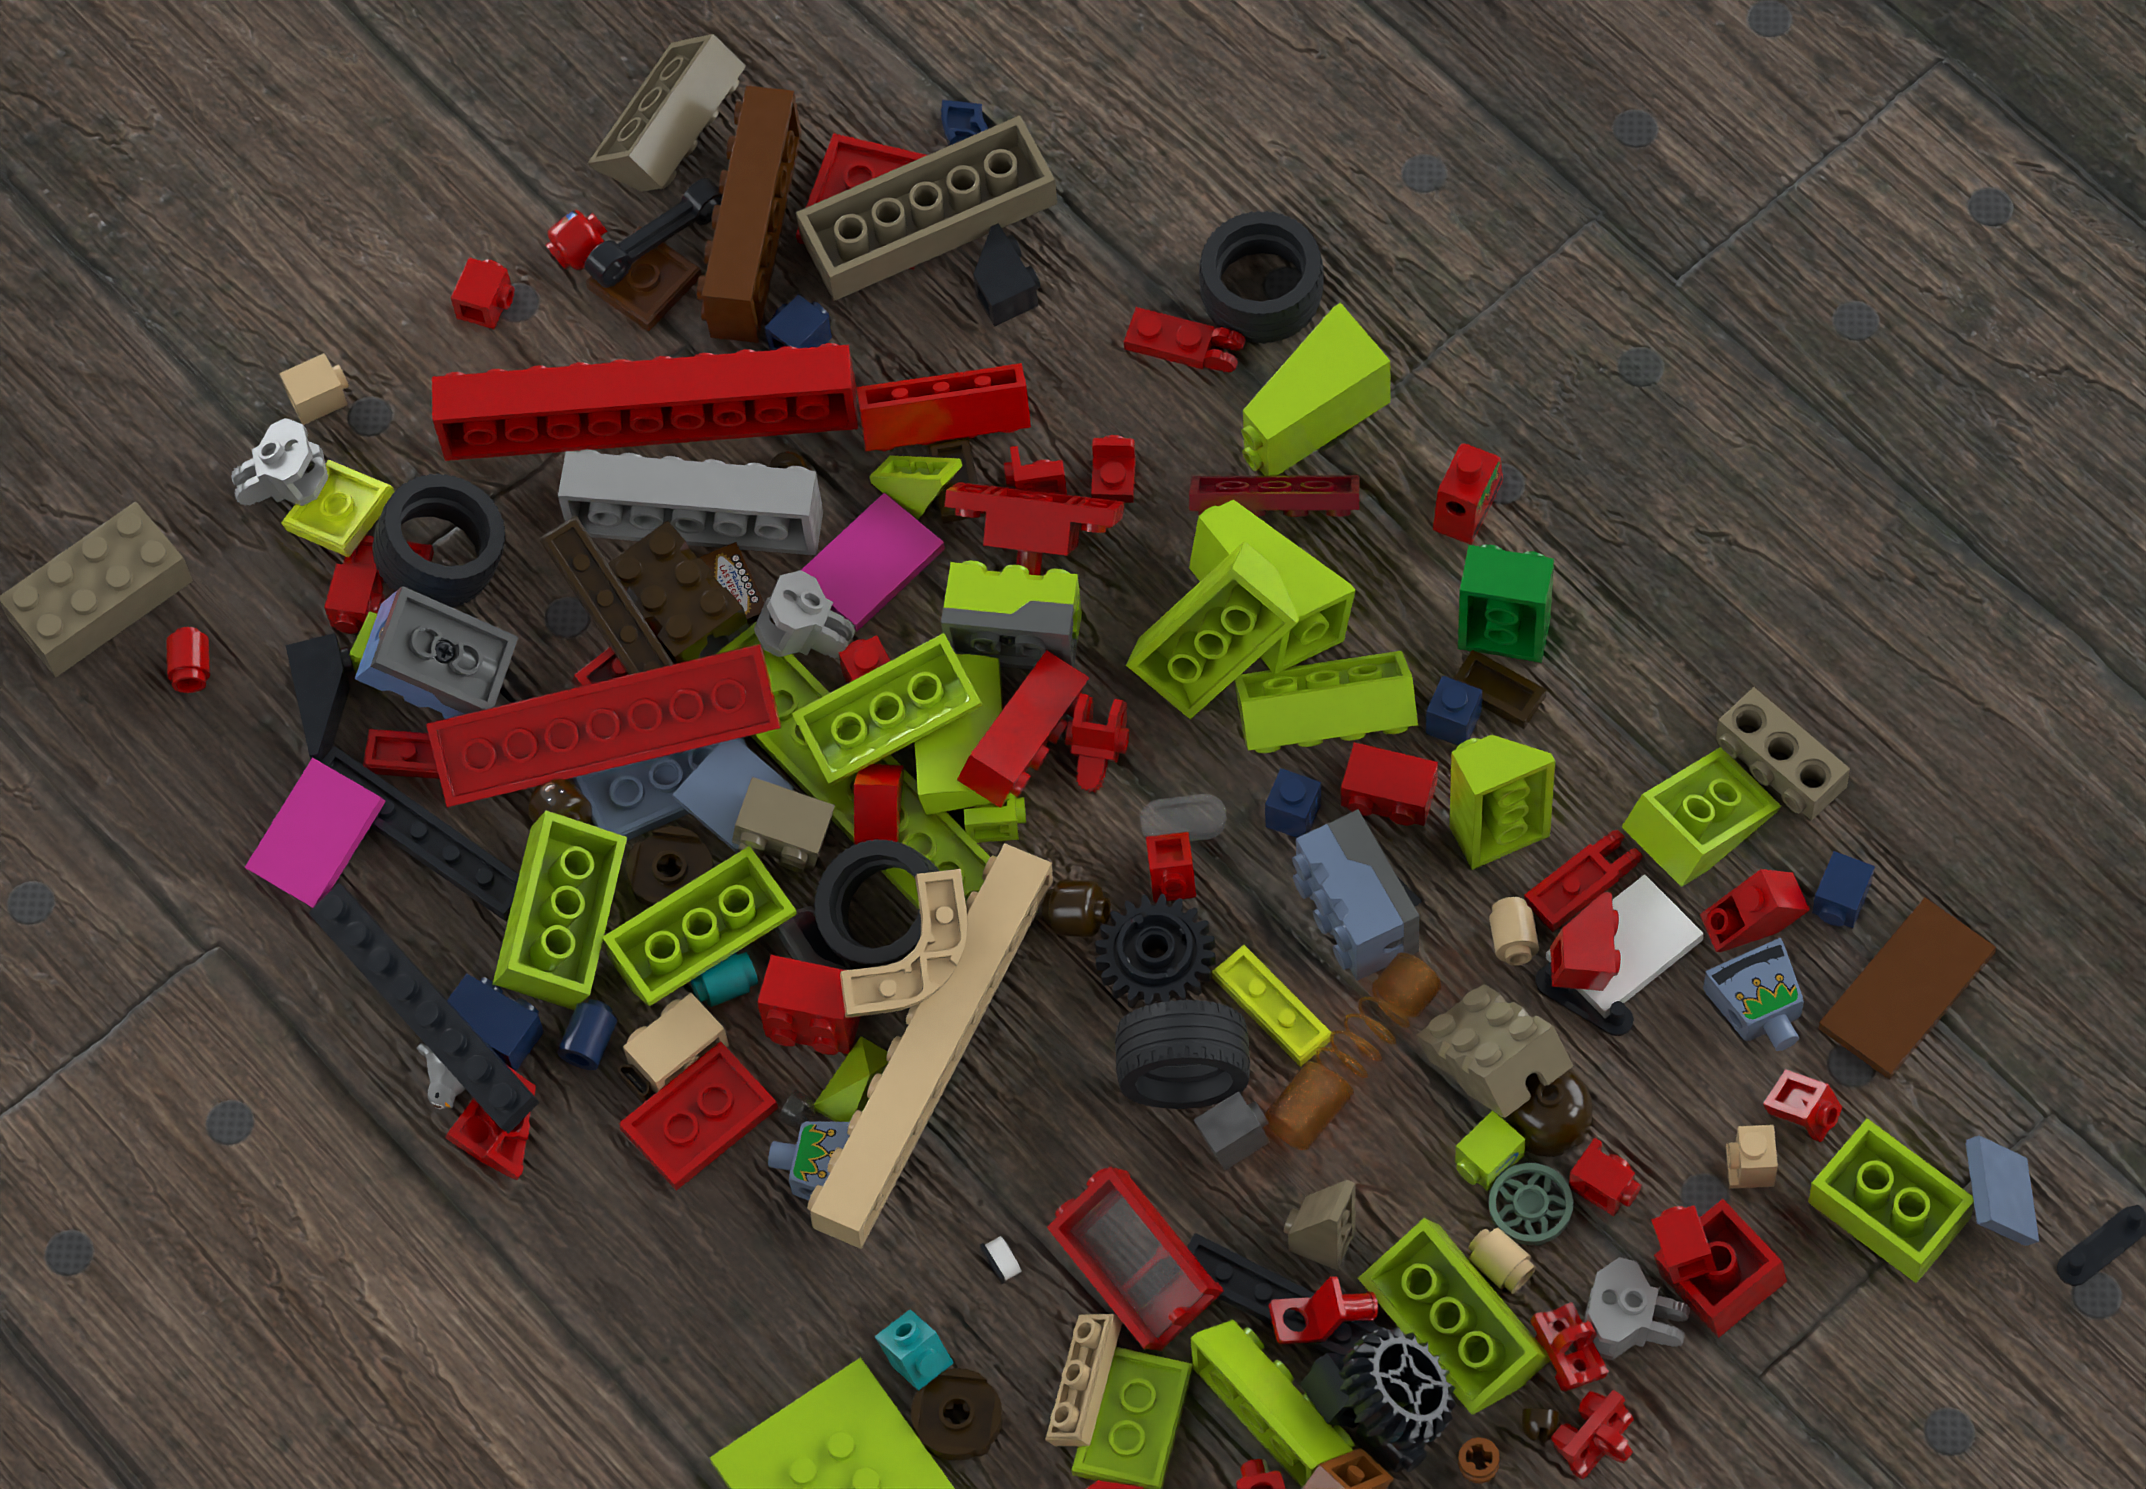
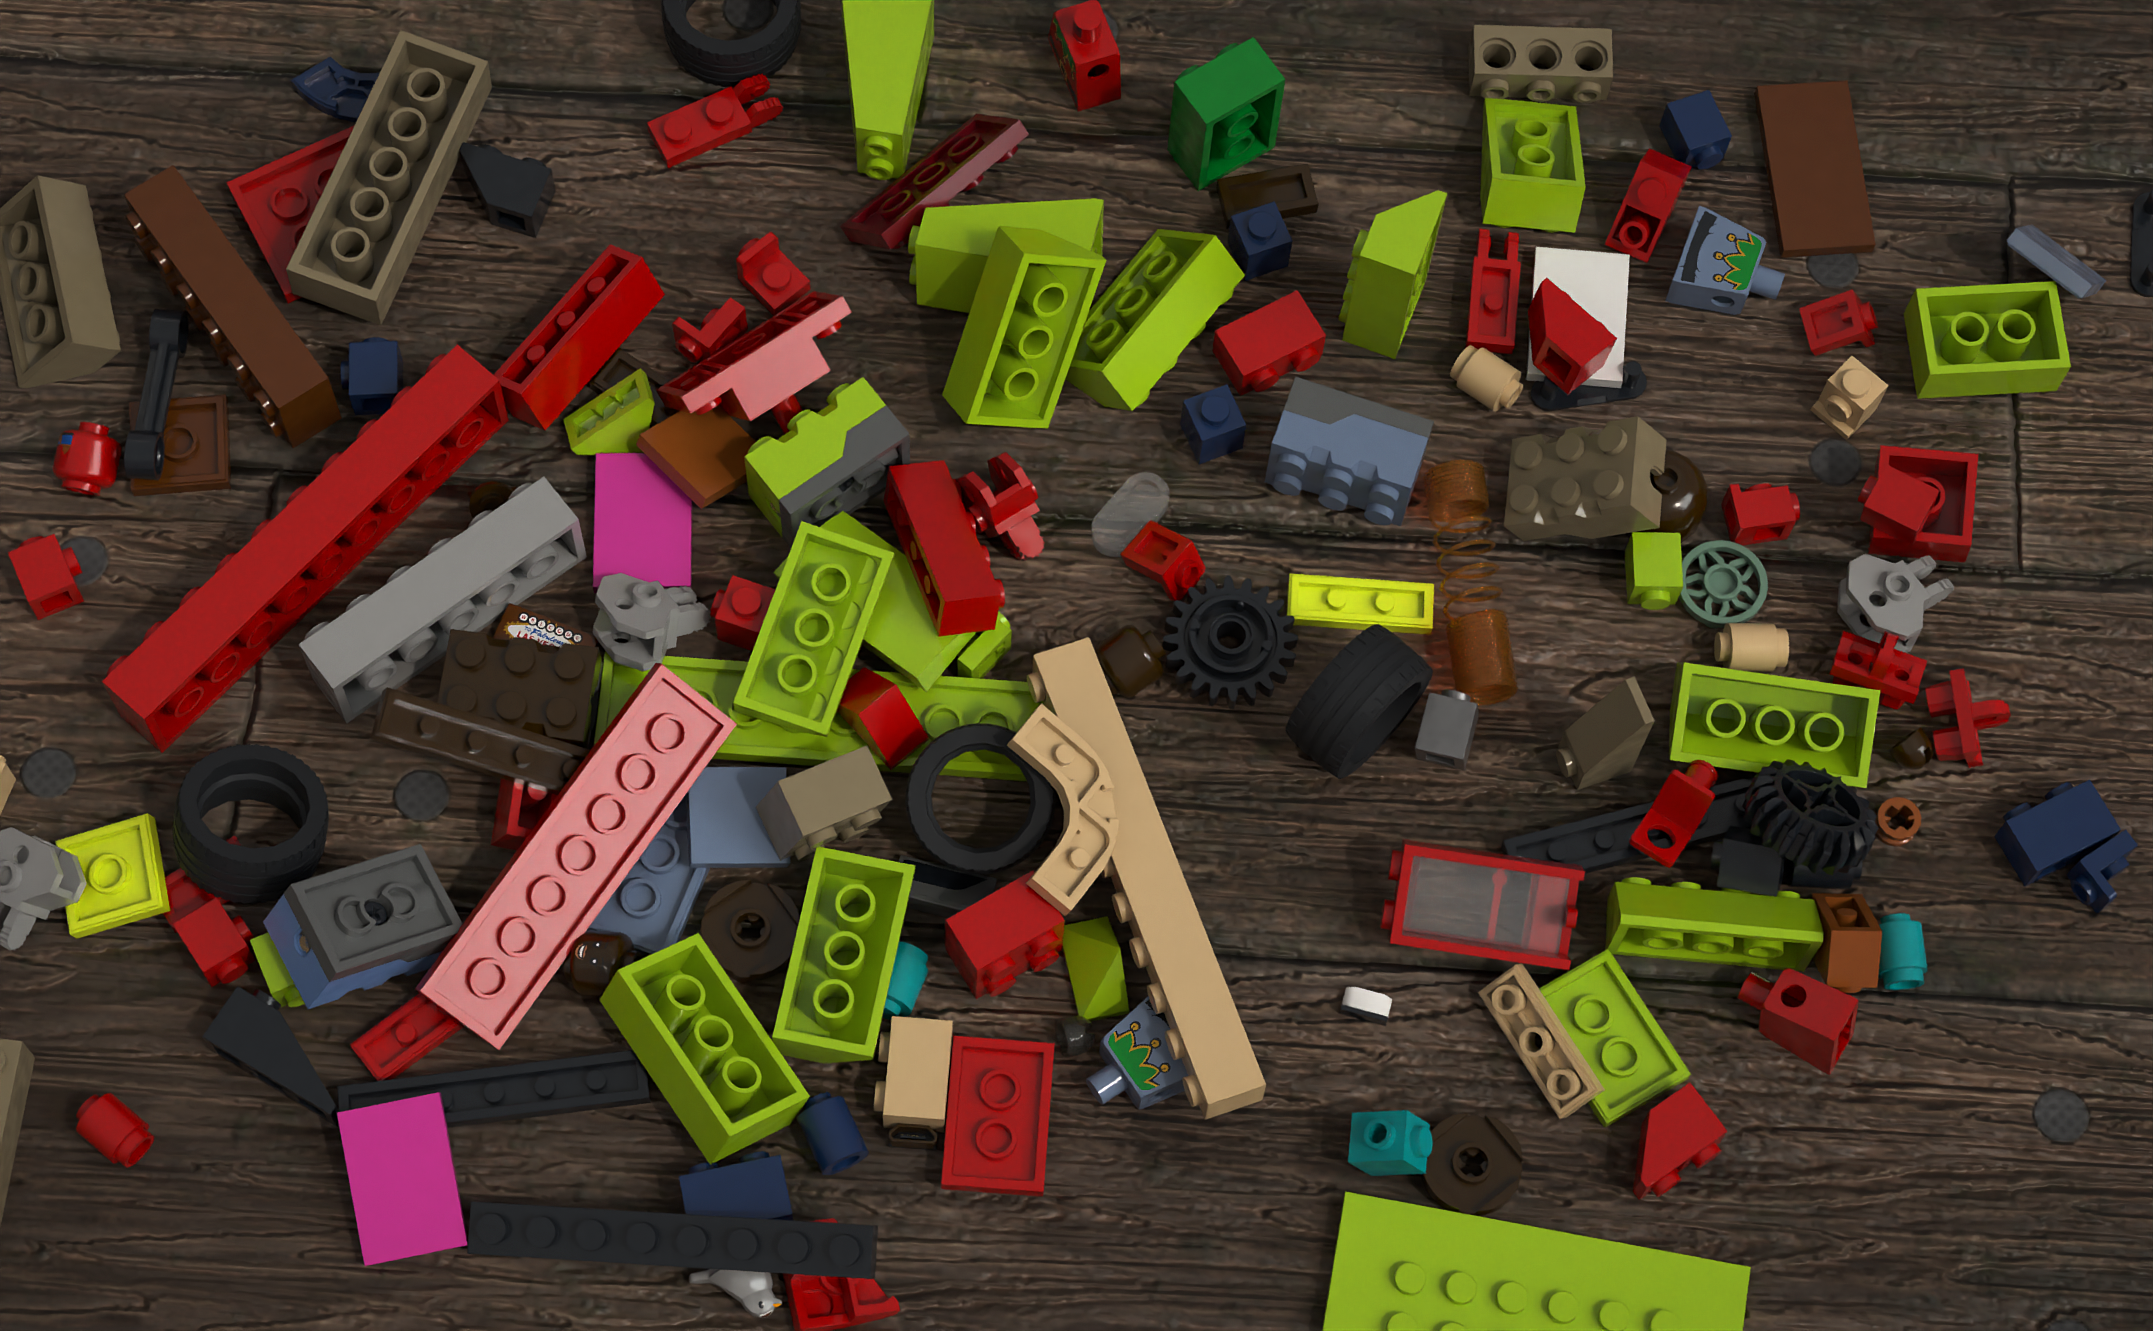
camera: 55 degrees left, 5 degrees up
none -> dark orange tile [636,405,756,509]

